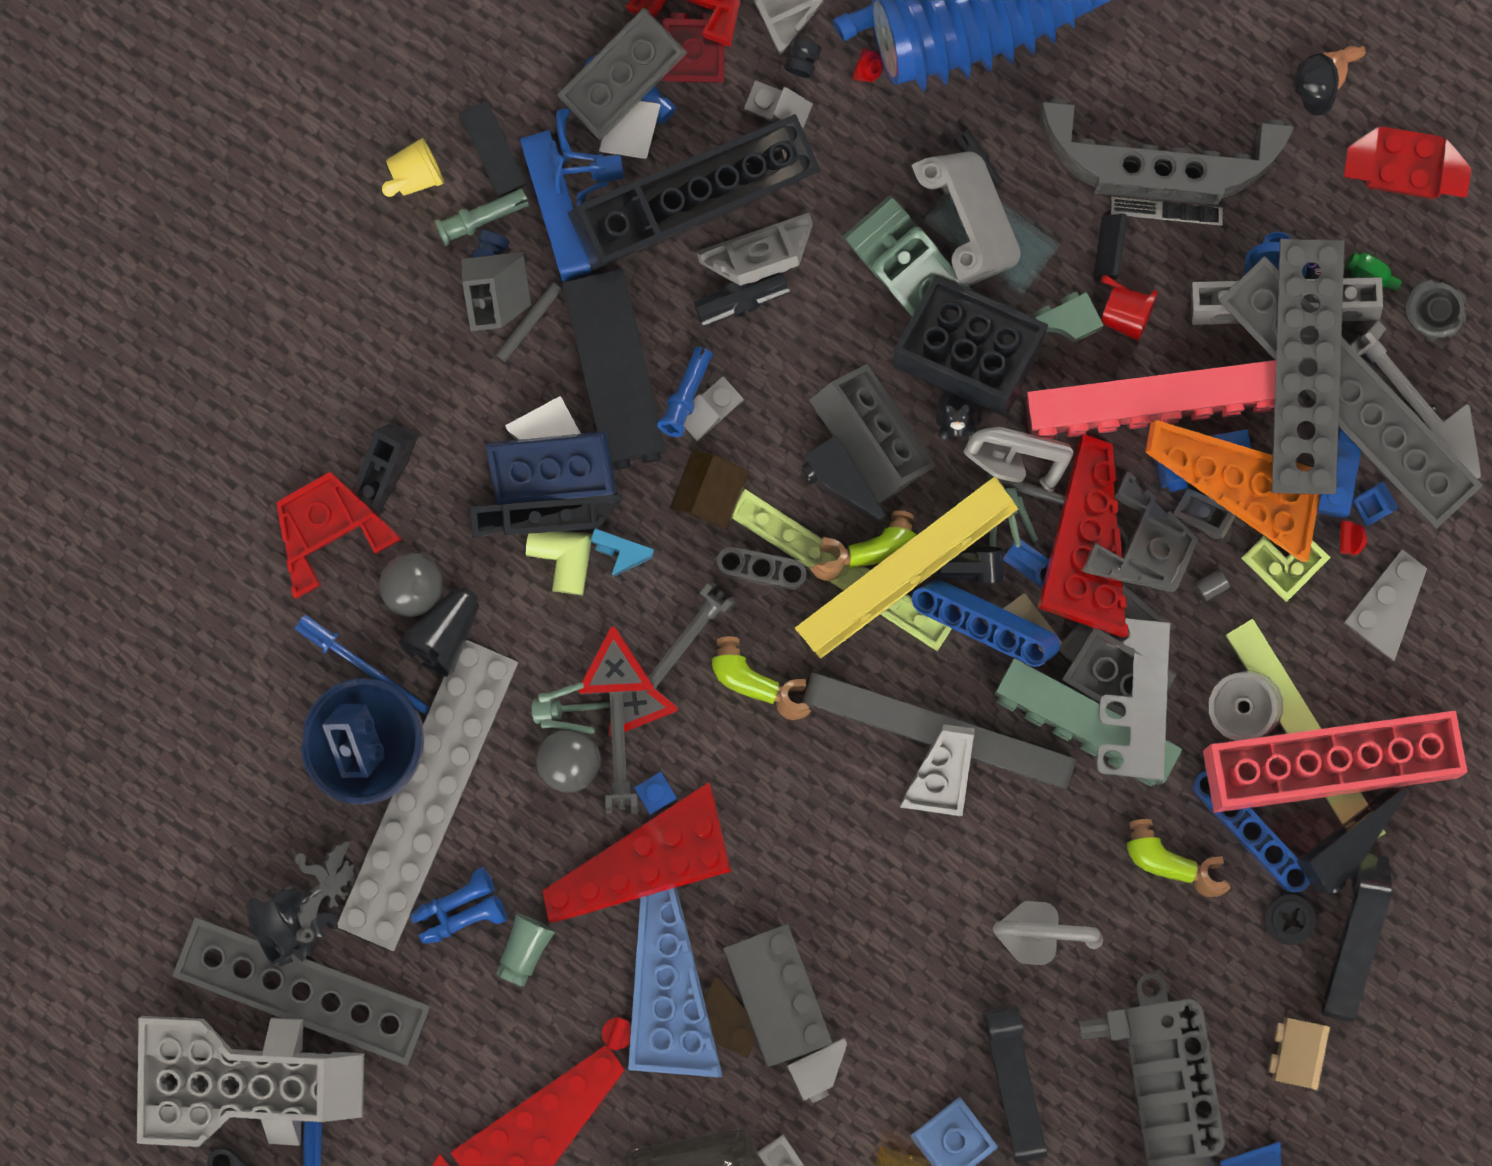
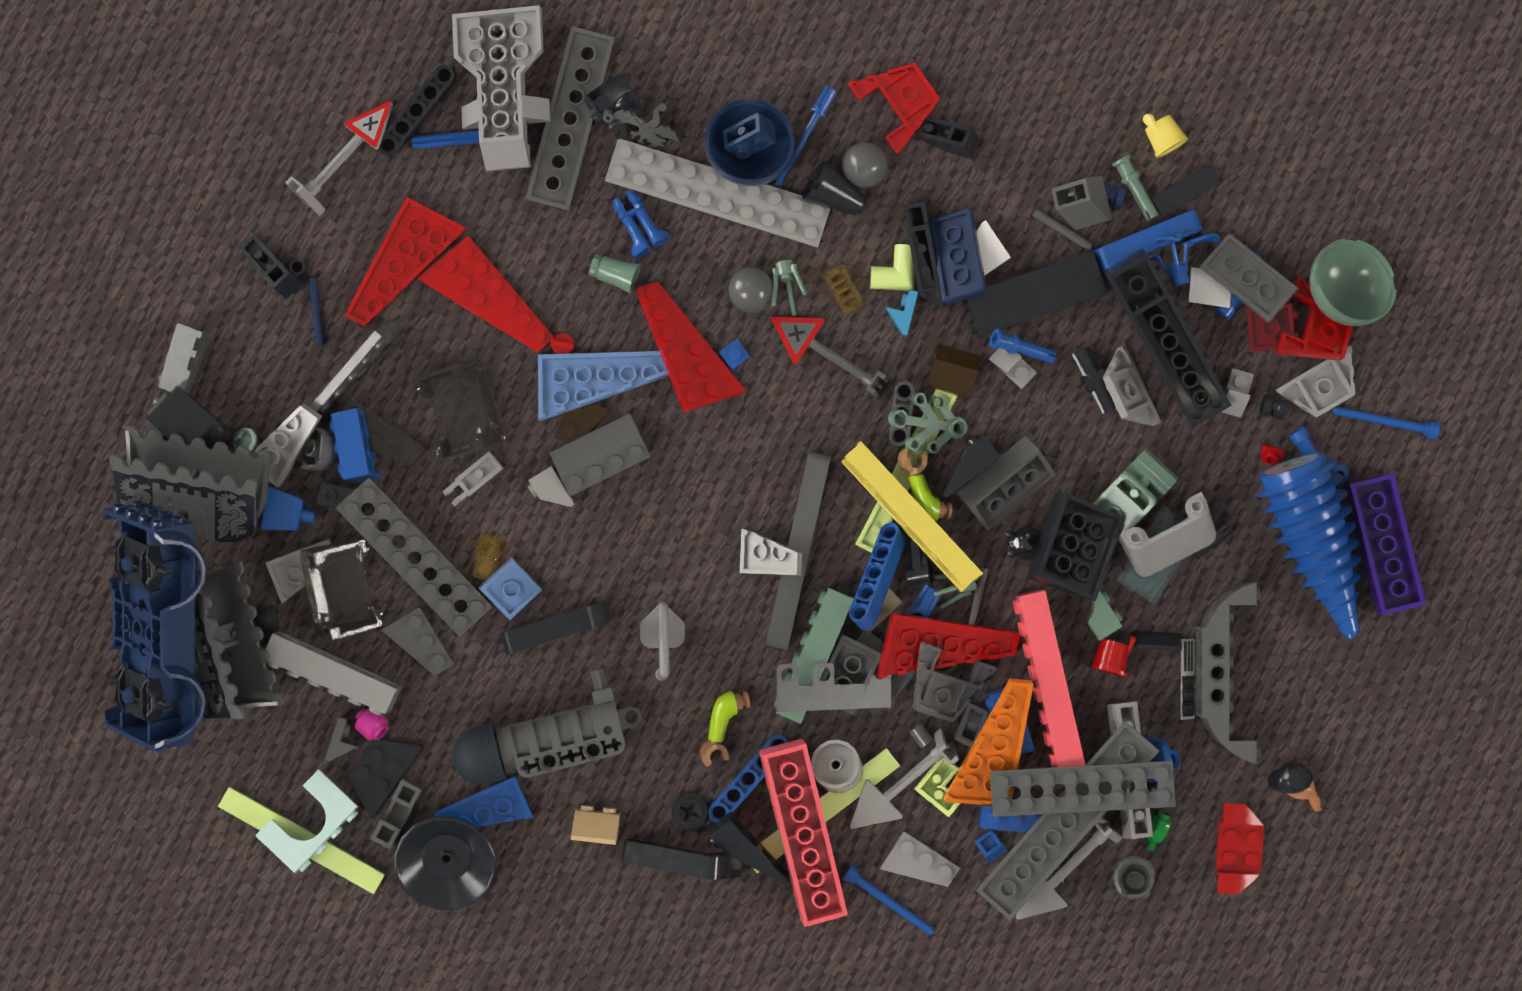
camera: 75 degrees right, 5 degrees up
dark grey piece [578,627,653,815] -> none
piece [712,637,811,720] -> none
light grey piece [964,427,1073,492] -> none
red plate [1340,521,1367,555] -> none
none -> clear yellow slope [822,264,864,315]
none -> blue piece [841,865,934,935]
none -> light grey piece [850,728,959,829]
none -> sand green plant [888,393,967,454]

